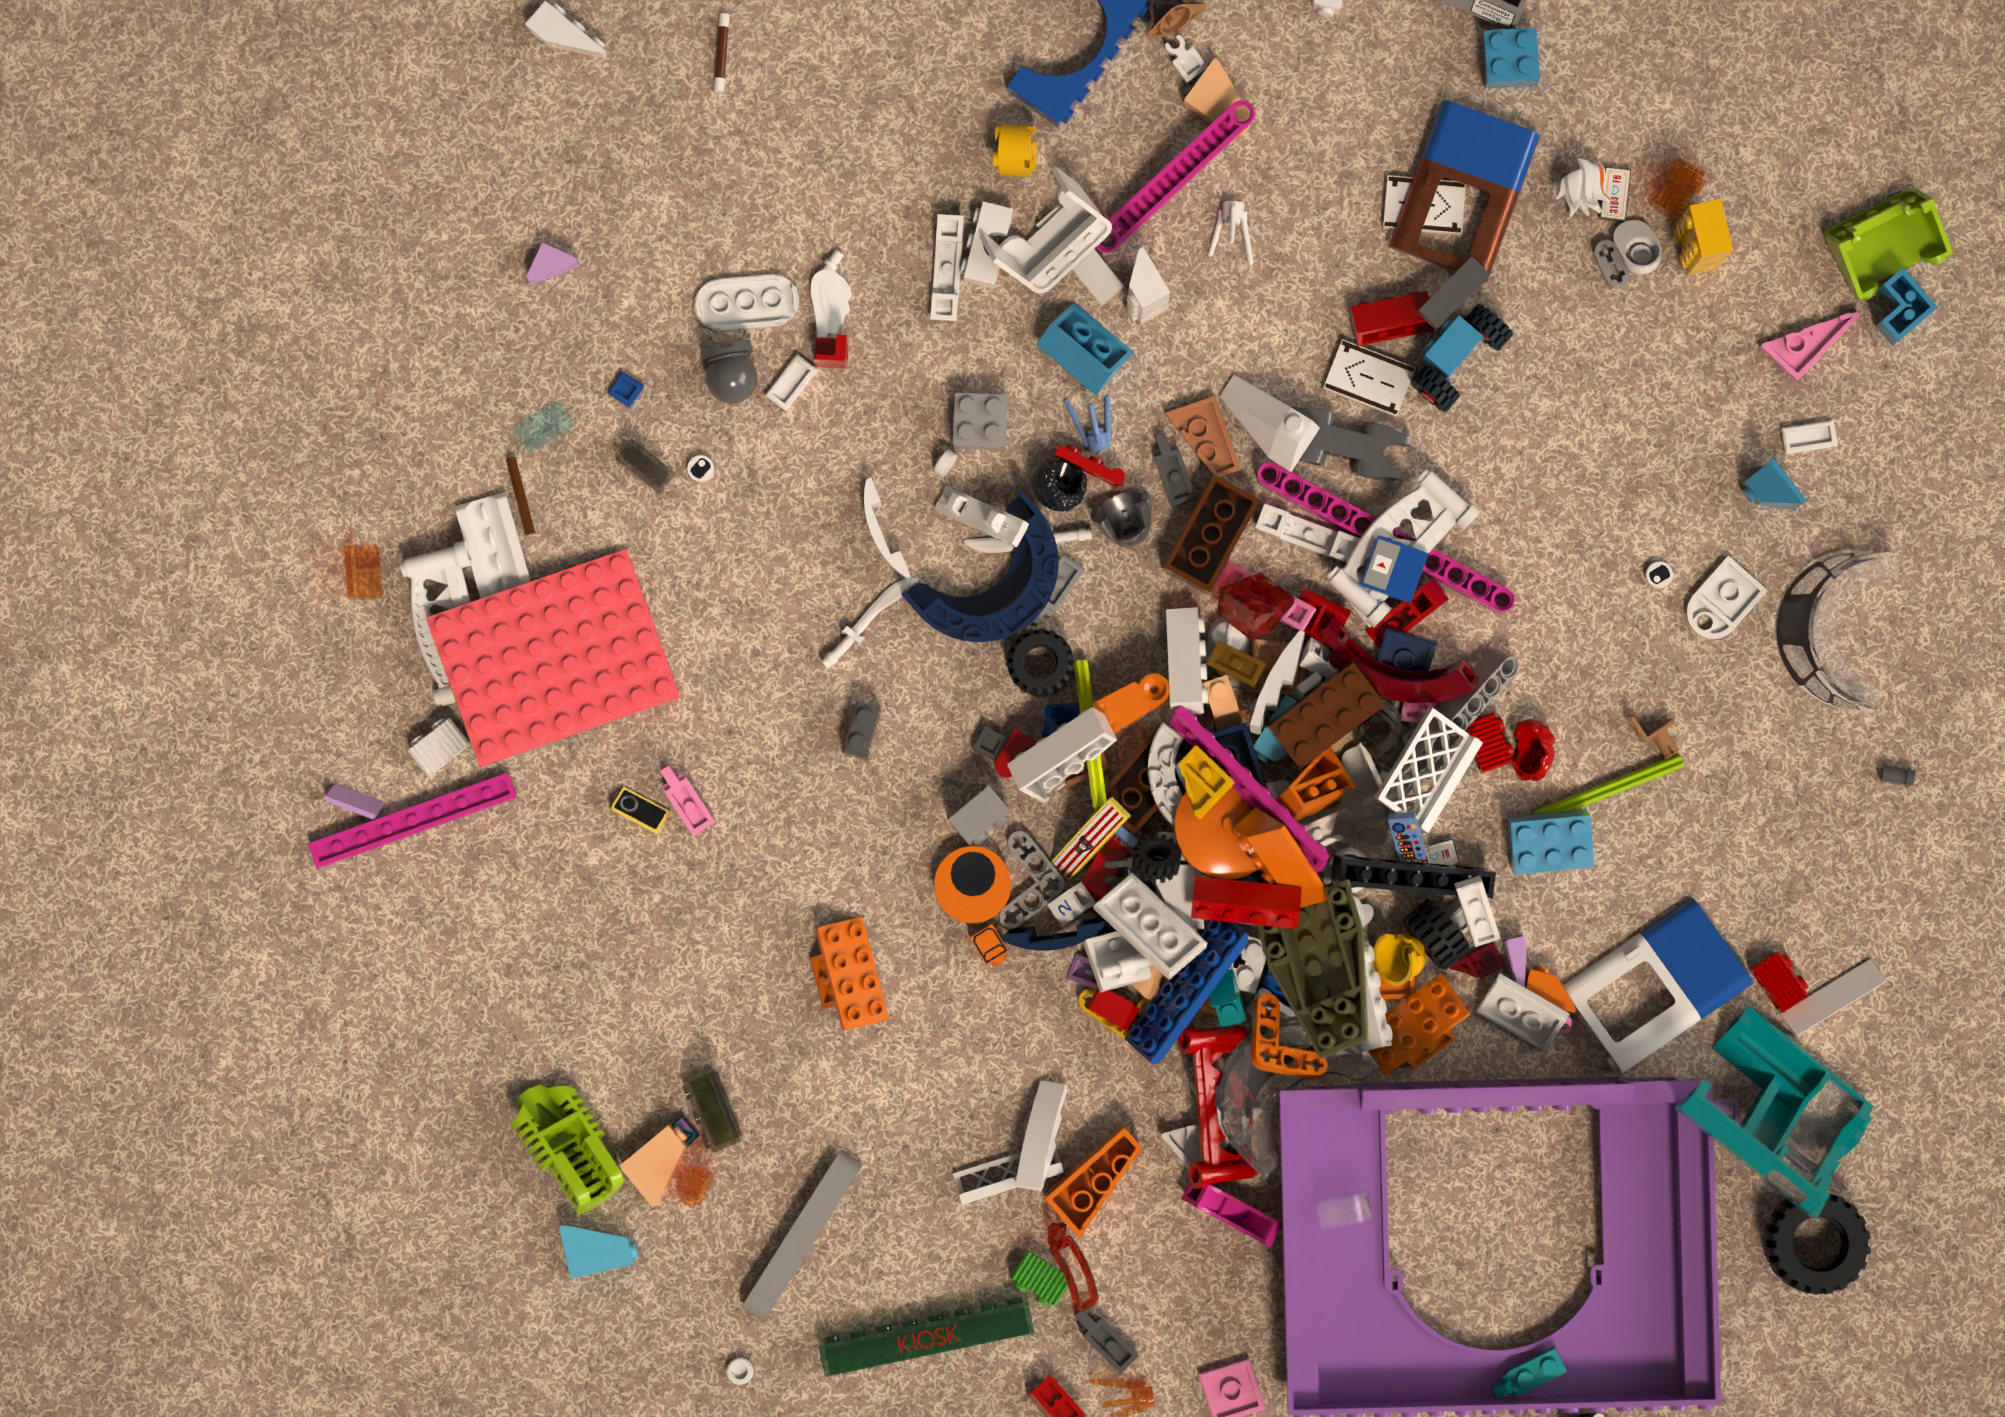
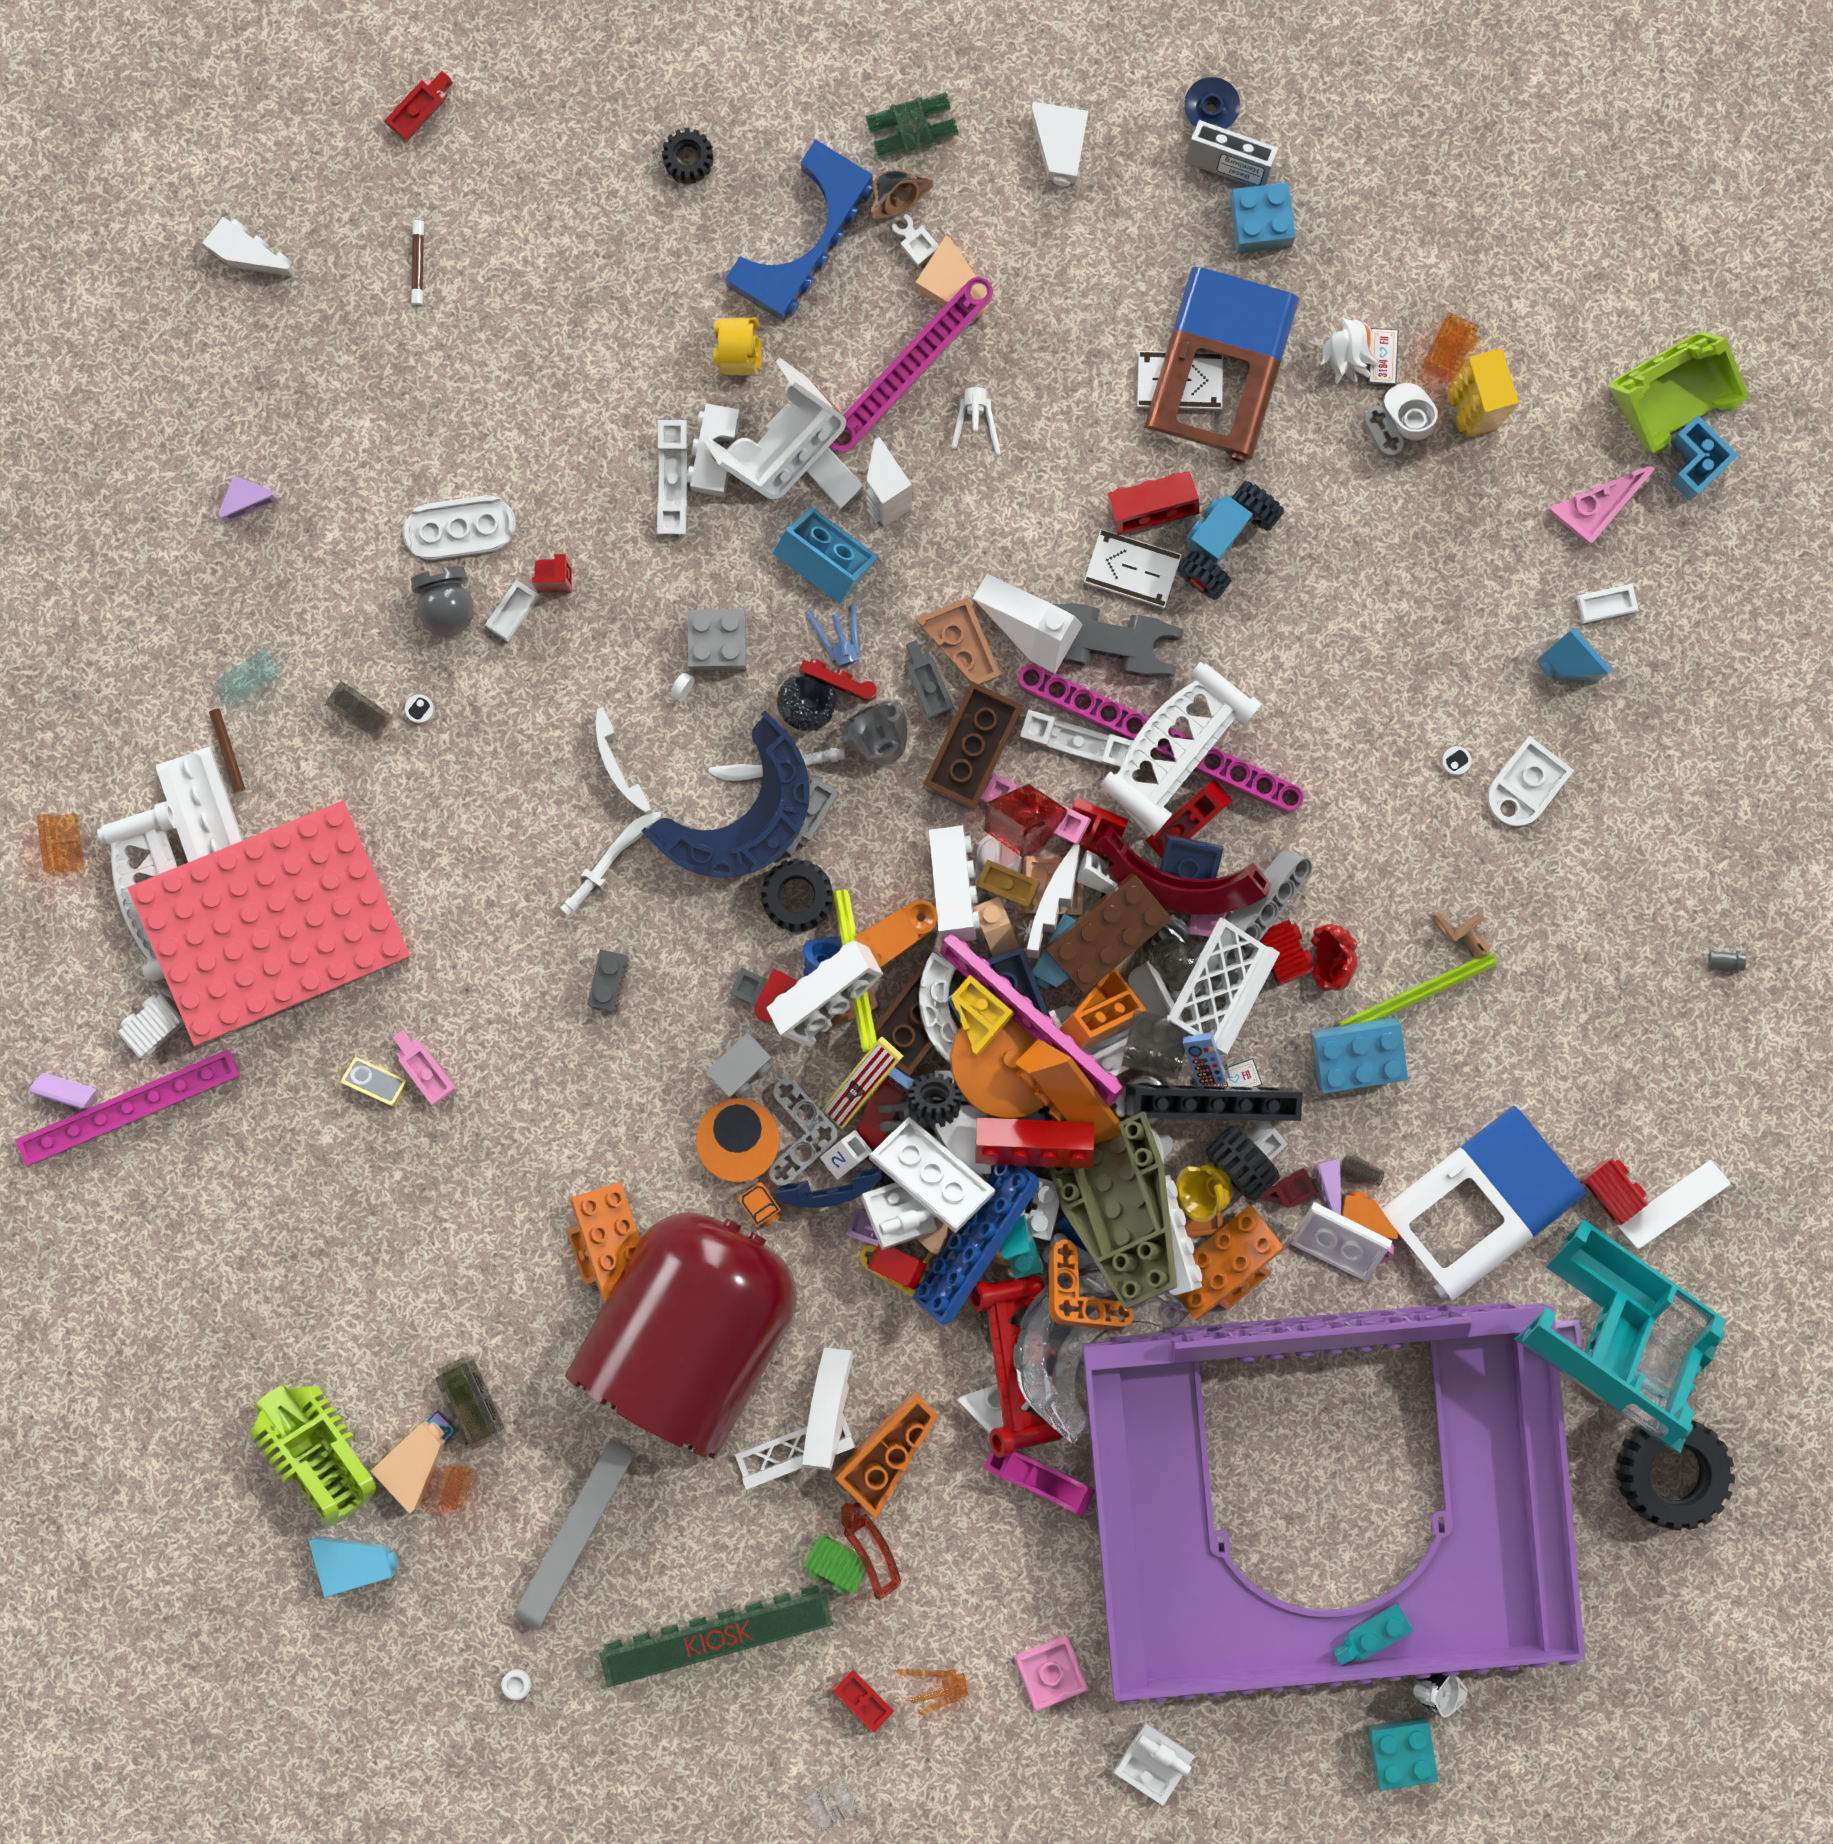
camera: 10 degrees left, 0 degrees up
blue tile [608,372,645,408] -> none
white animal [811,250,852,338] -> none
white hinge [934,486,1029,547] -> none
dark grey hinge [1074,1308,1139,1375] -> none
white tile [1292,671,1322,701] -> none
clear brick [1315,1189,1373,1230] -> none
blue tile [1360,535,1428,604] -> none
dark grey tile [1417,256,1491,330] -> none
white tile [1455,876,1501,947] -> none
clear windscreen [1776,552,1900,713] -> none
none -> dark red cylinder [565,1212,797,1459]
none -> clear smoke cone [1340,1154,1384,1186]

